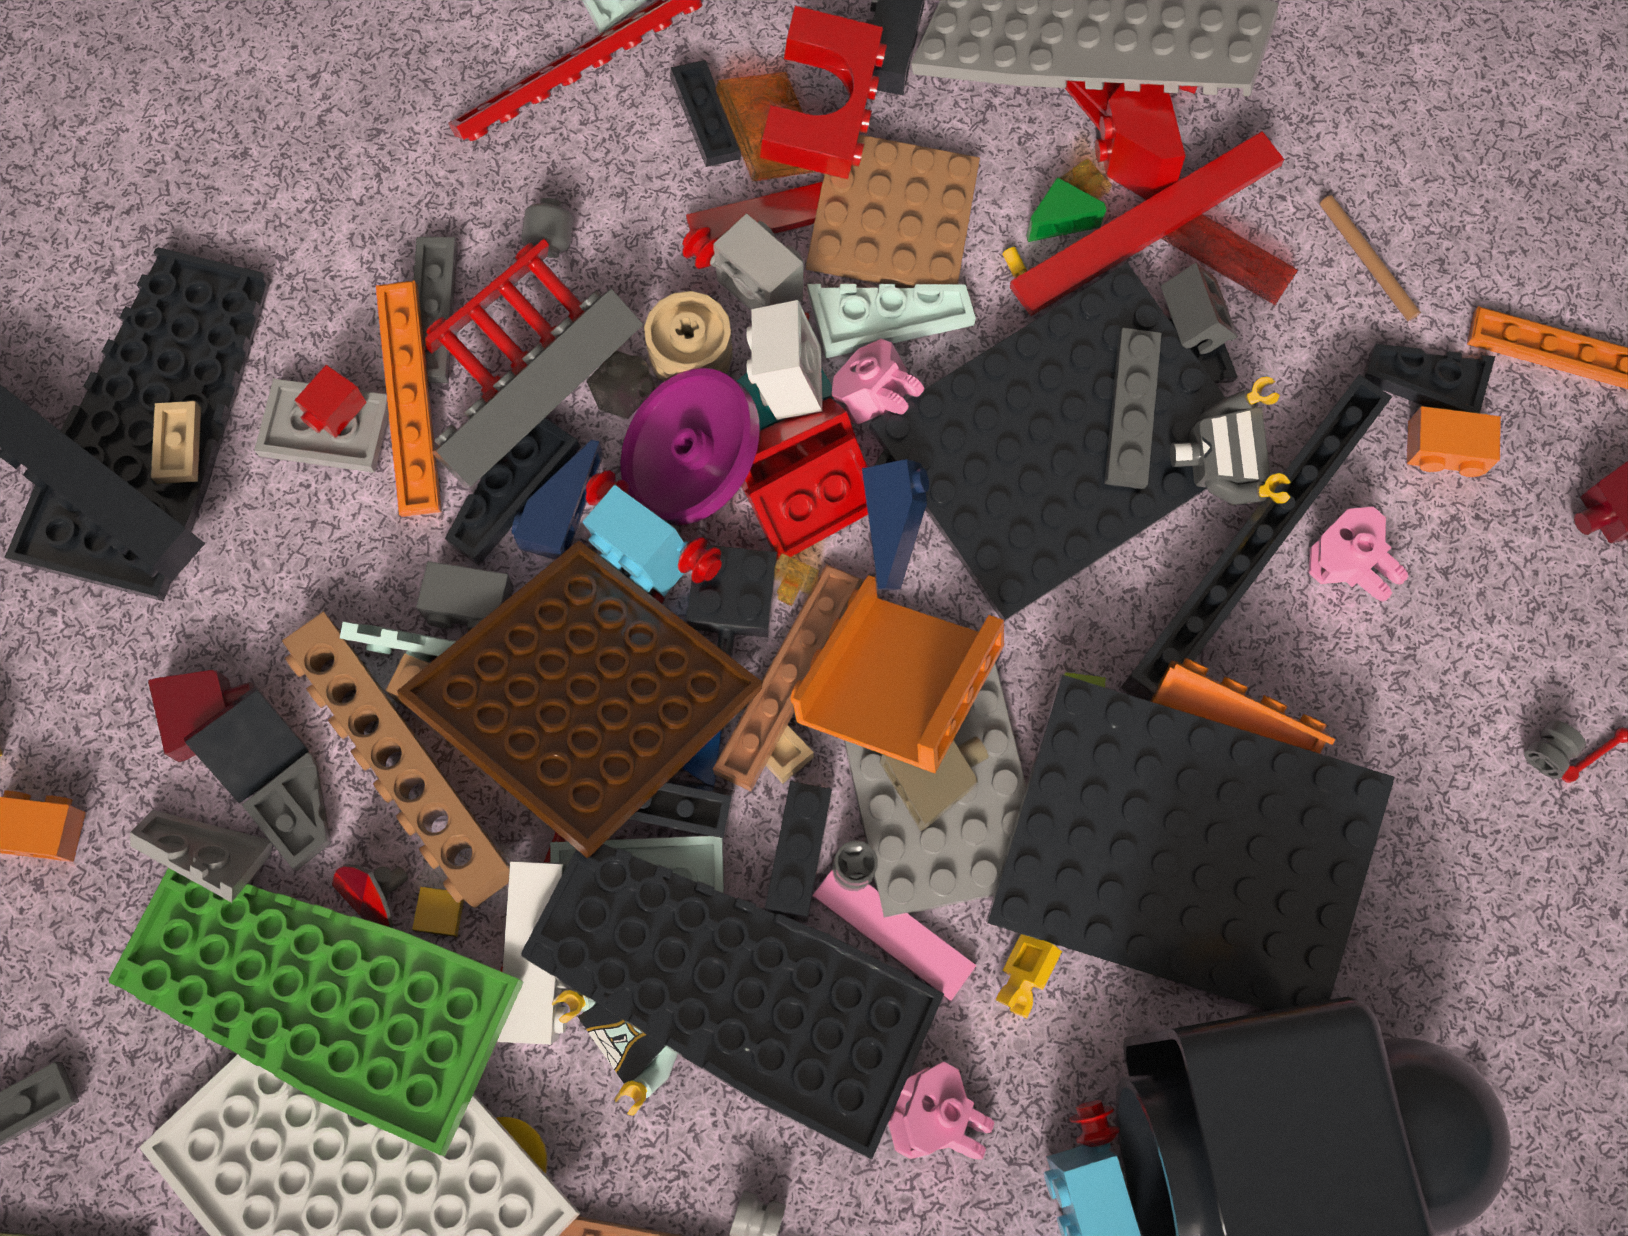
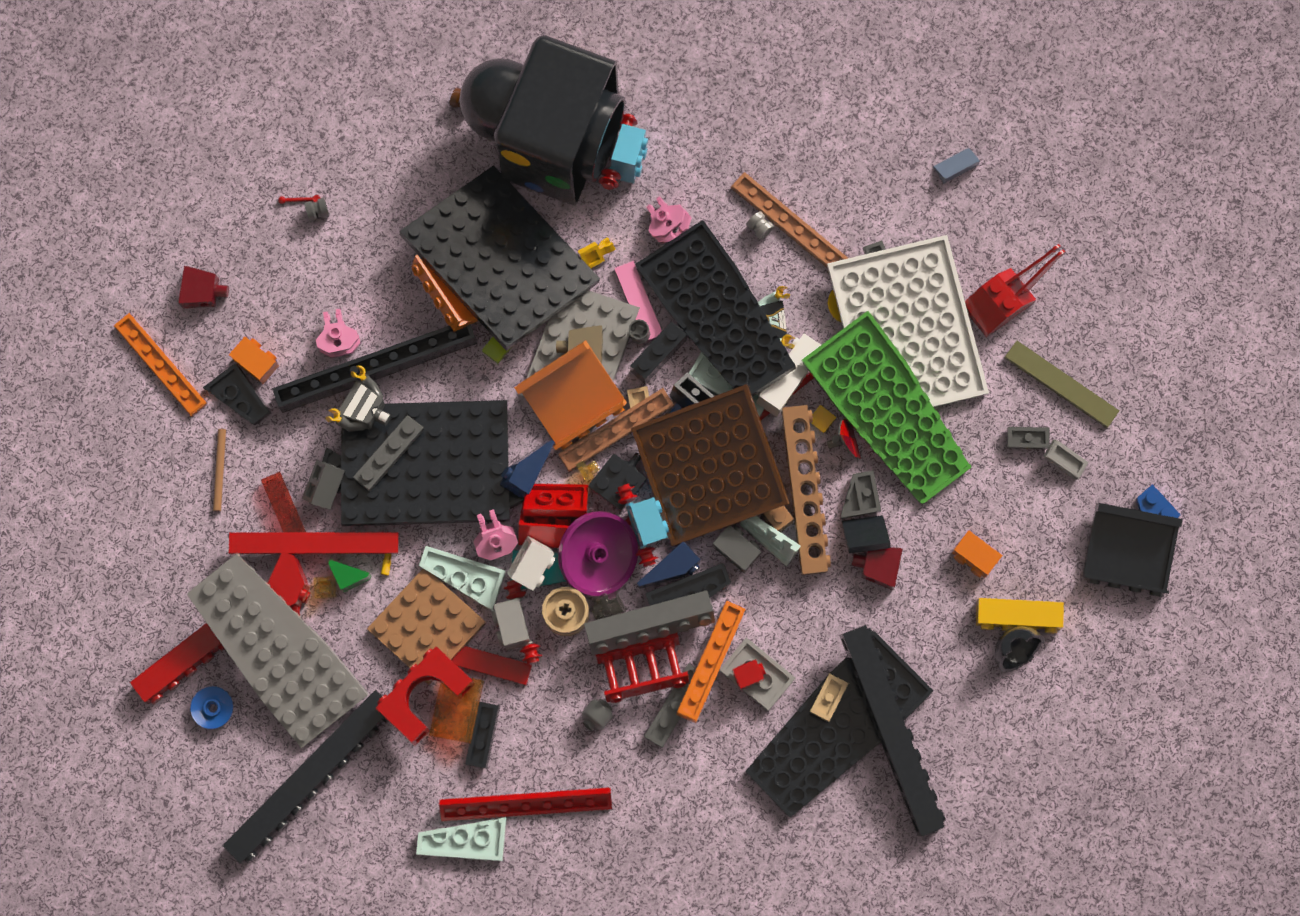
camera: 145 degrees left, 5 degrees up
light grey wing [130,810,272,903] -> none

